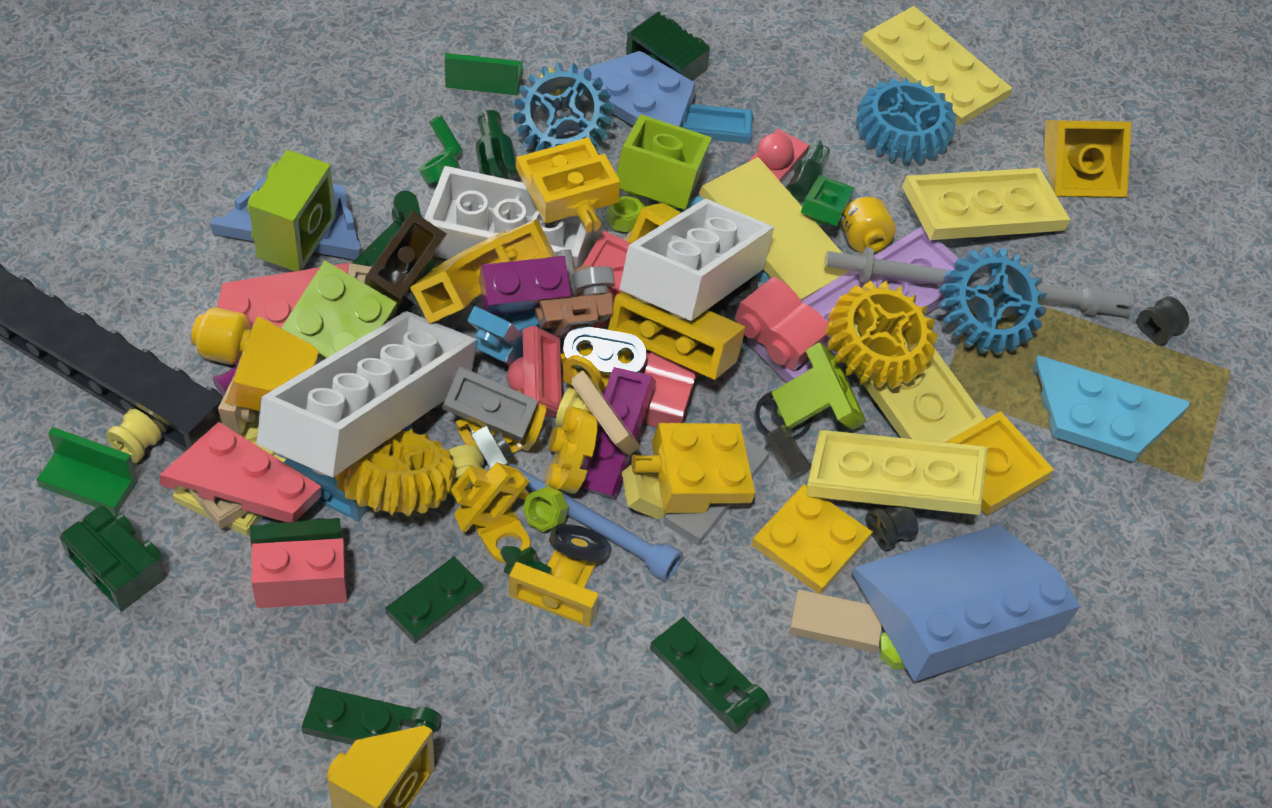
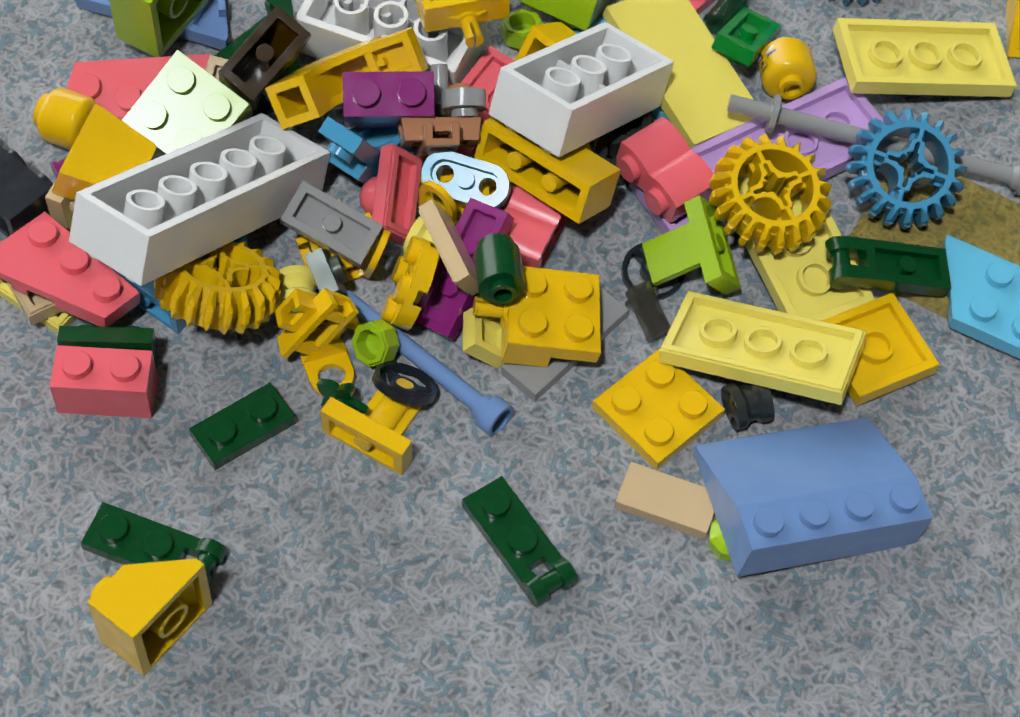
camera: 10 degrees right, 5 degrees up
none -> dark green brick [474,233,525,304]
none -> dark green plate [825,236,952,297]

